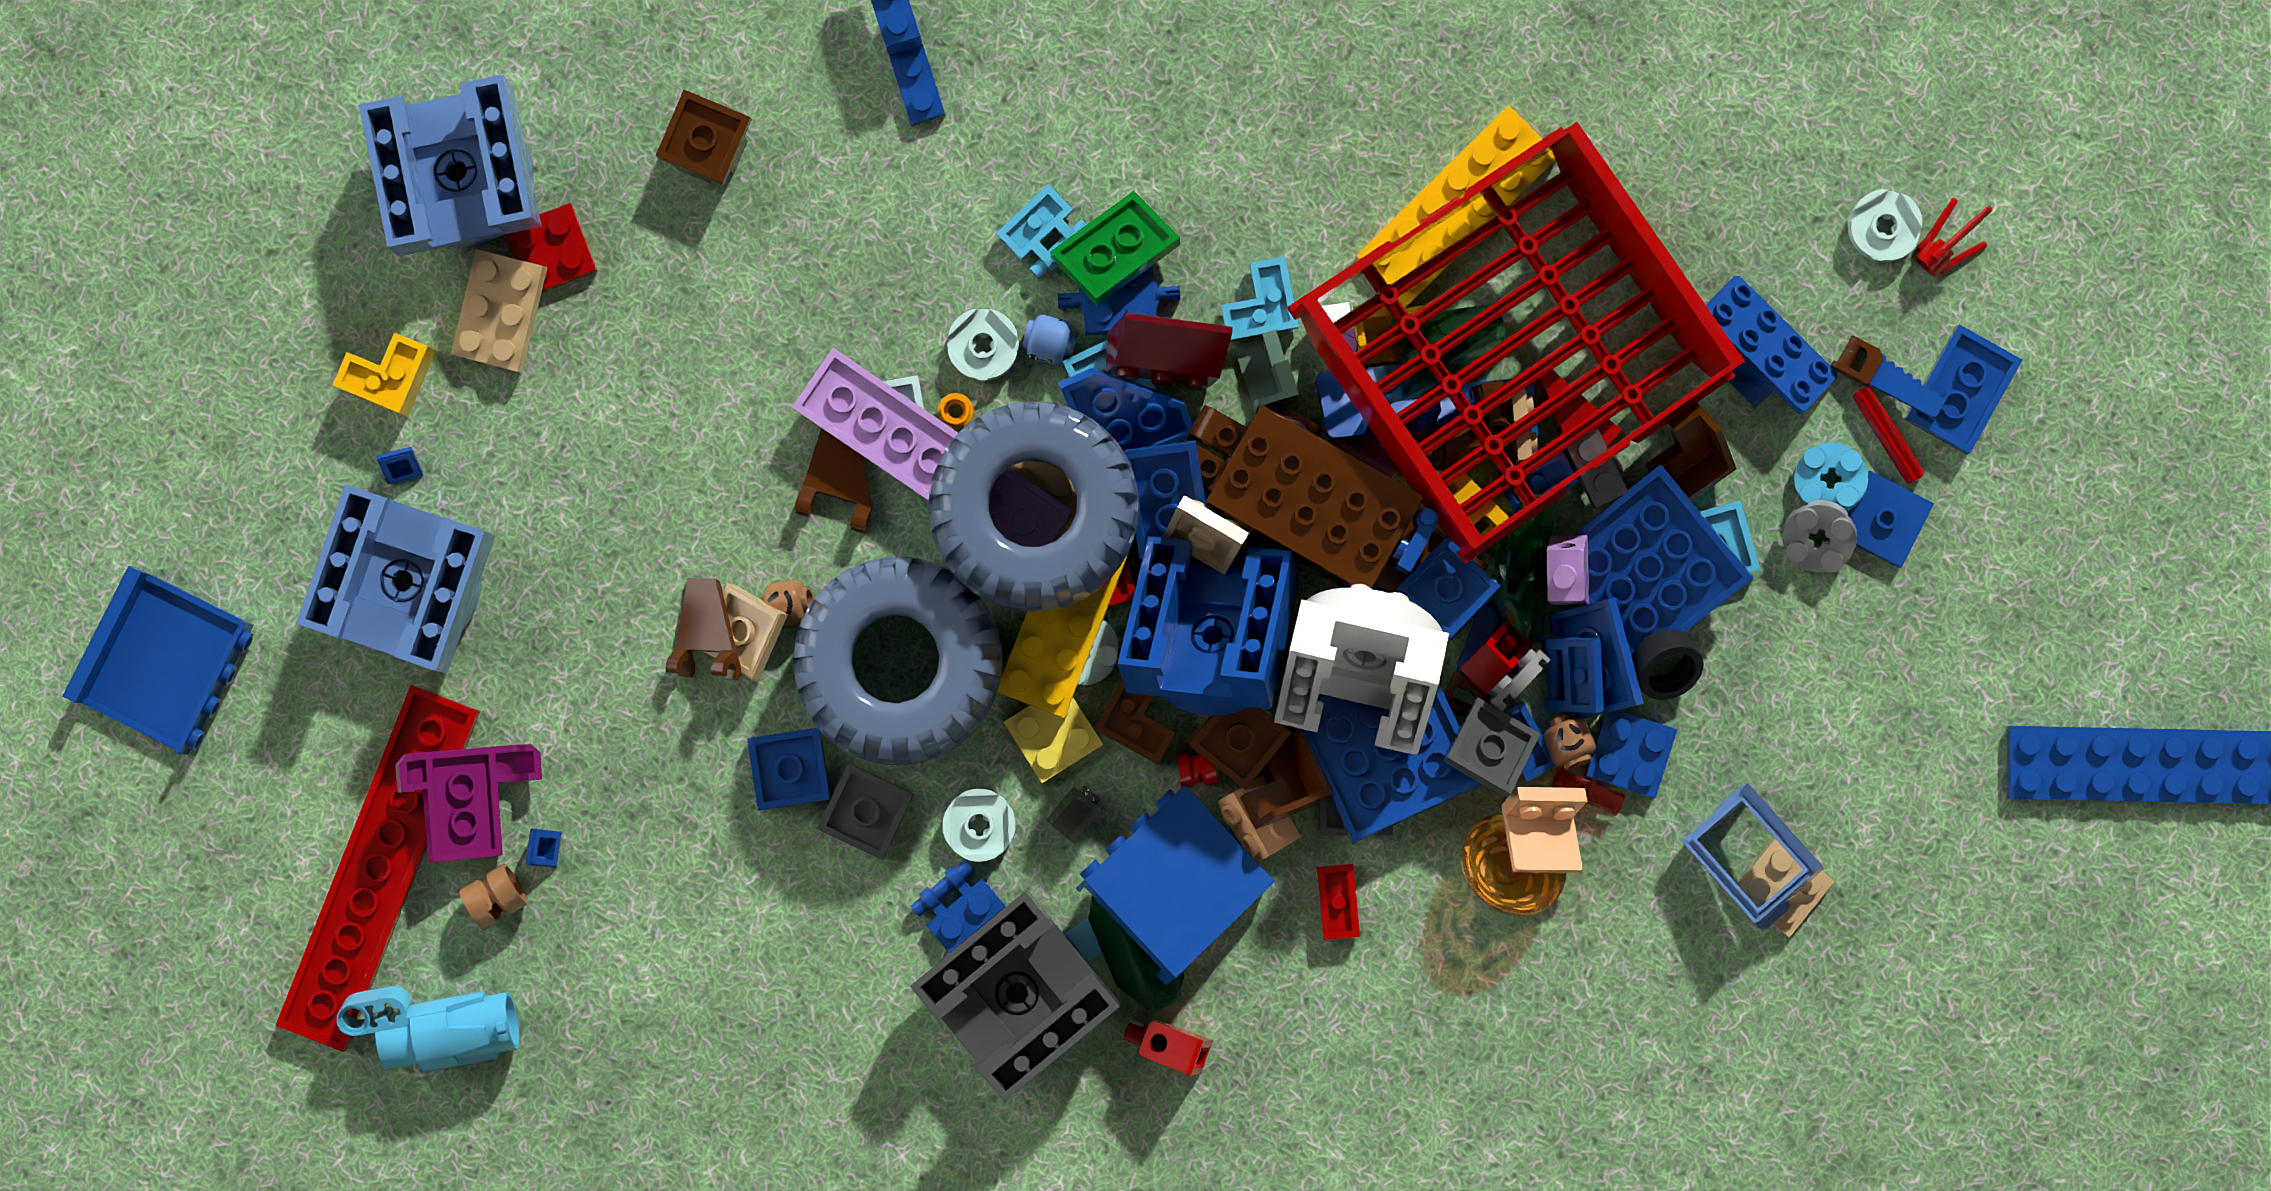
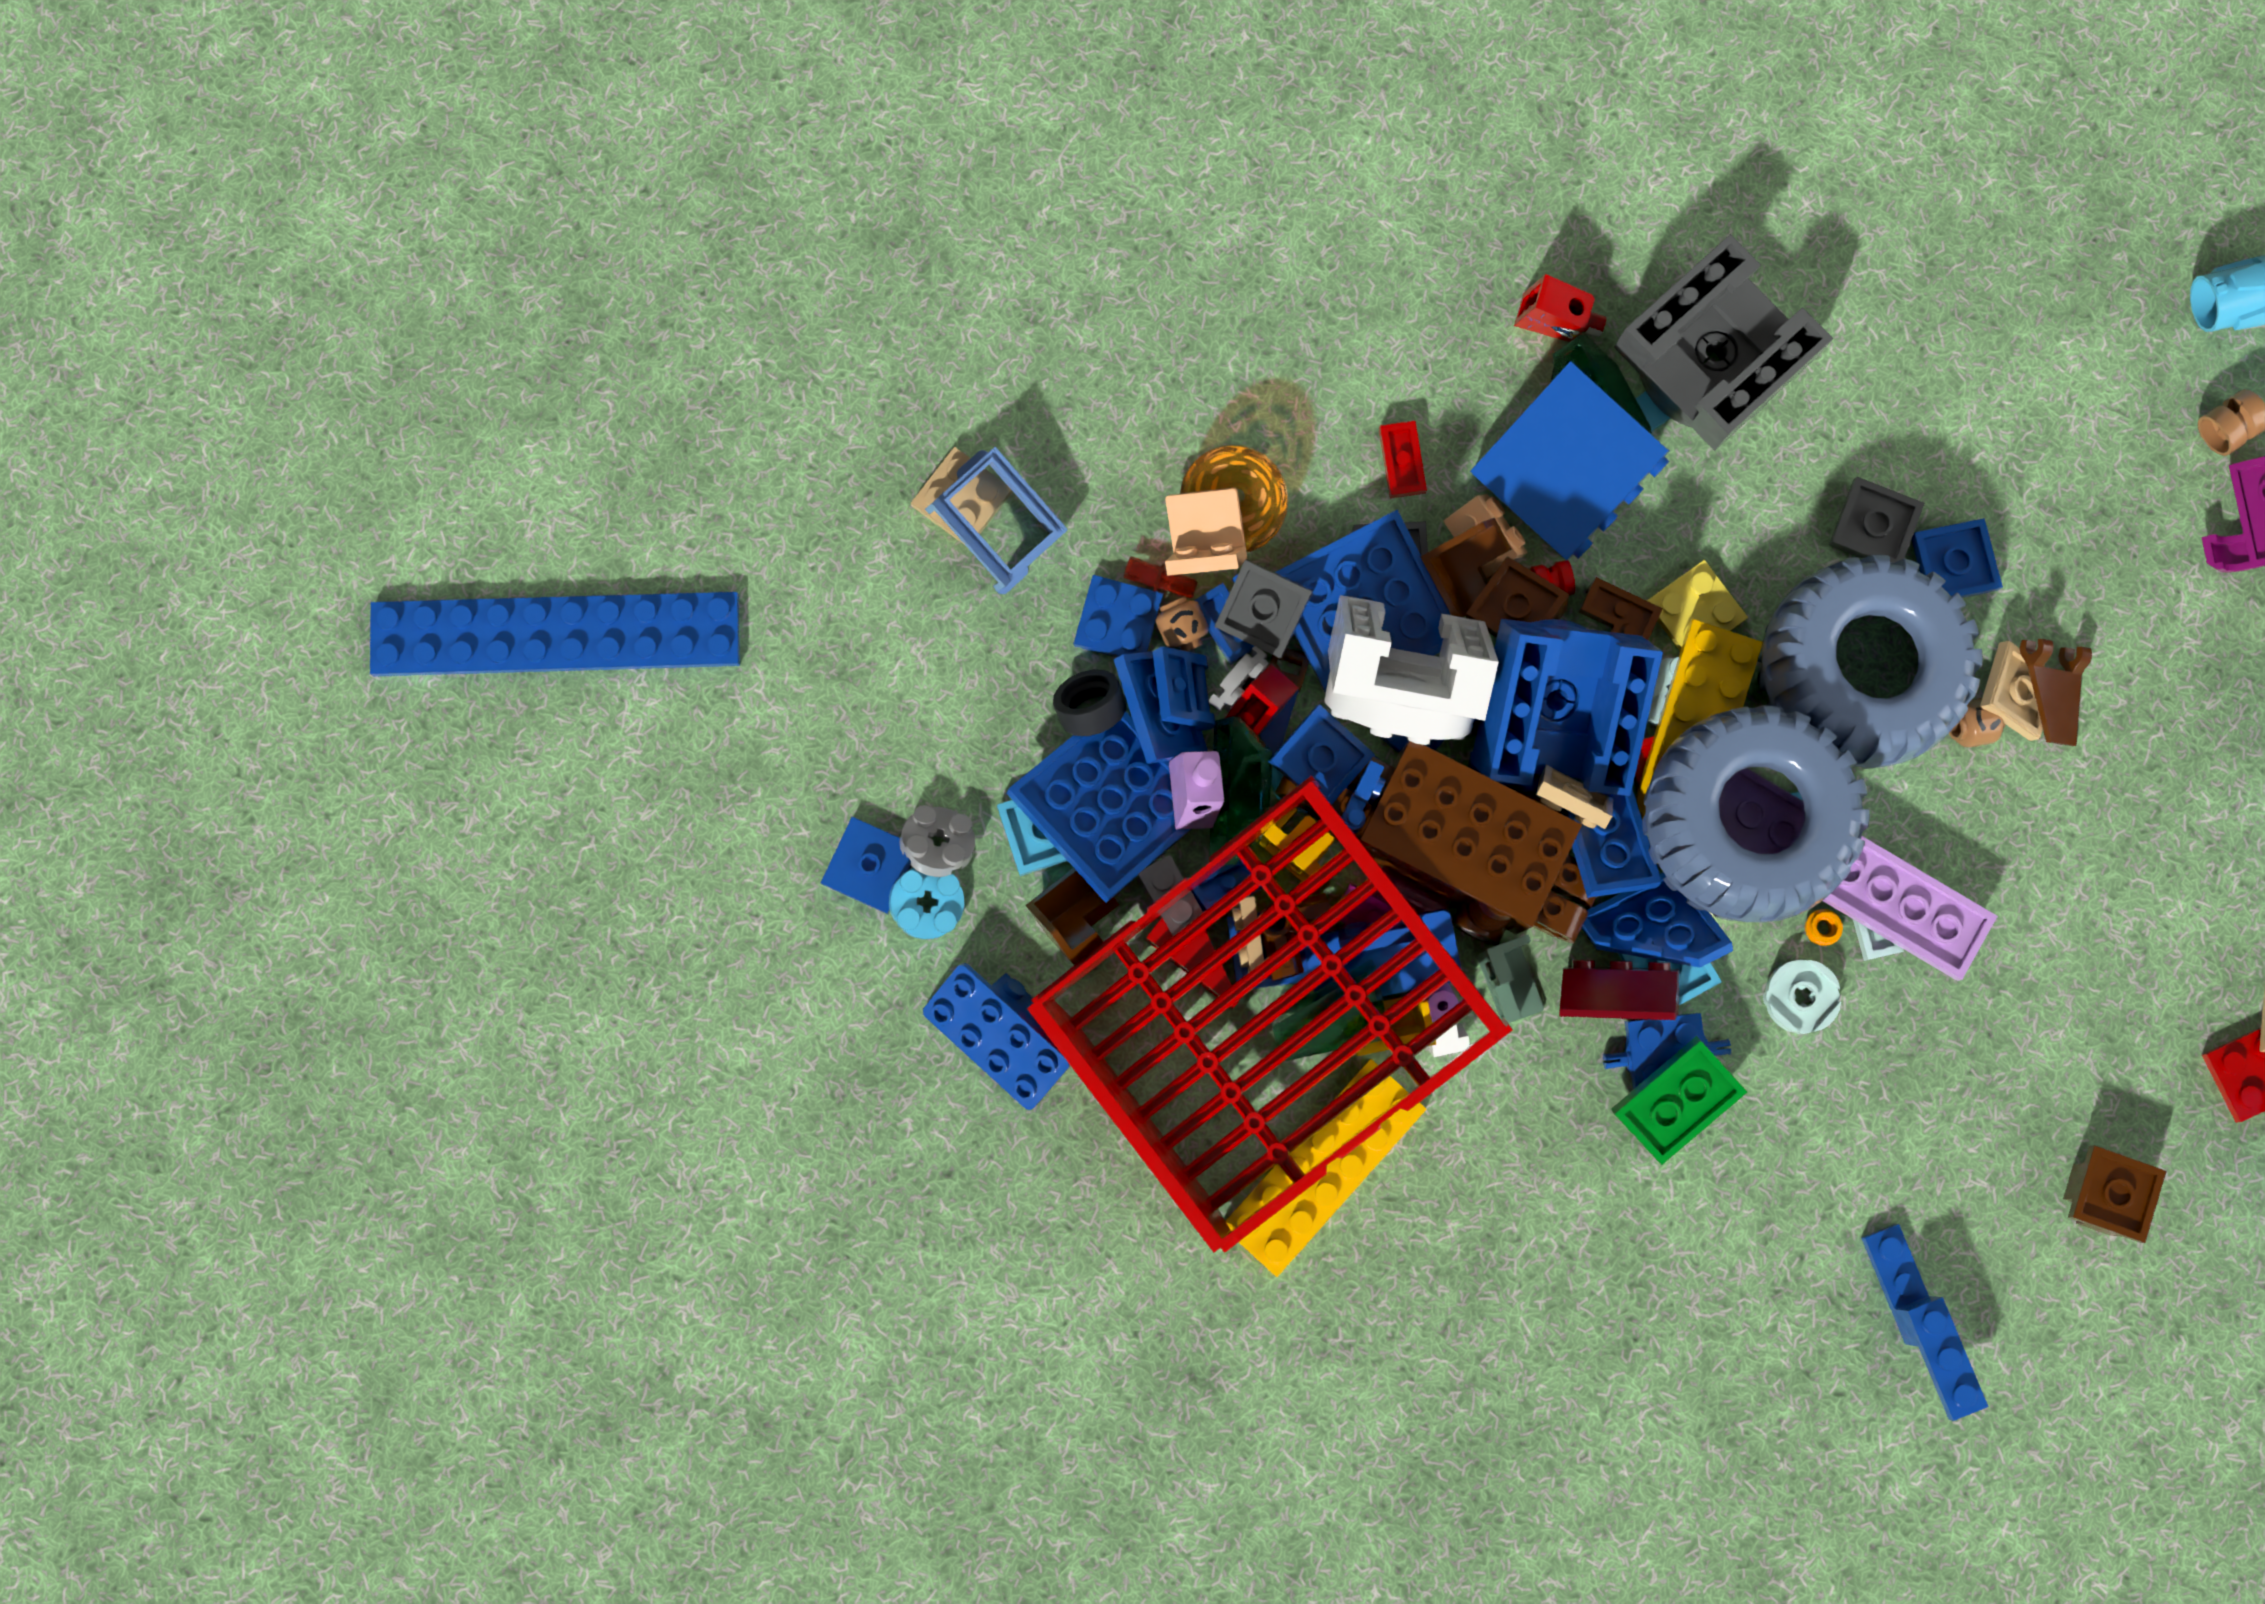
camera: 170 degrees right, 5 degrees down
blue slope [525,828,562,868] -> none
reddish brown flag [794,428,872,534] -> none
blue plate [910,859,1006,953] -> none
light aqua plate [943,789,1016,862] -> none
medium azure plate [996,184,1087,279] -> none
medium blue head [1022,314,1077,366] -> none
clear smoke brick [1046,786,1102,843] -> none
medium azure plate [1221,256,1299,342] -> none
blue piece [1830,336,1947,418] -> none
light aqua plate [1847,189,1923,263] -> none
red axle [1852,386,1924,484] -> none
blue plate [1904,324,2022,455] -> none
red plant [1915,198,1993,277] -> none

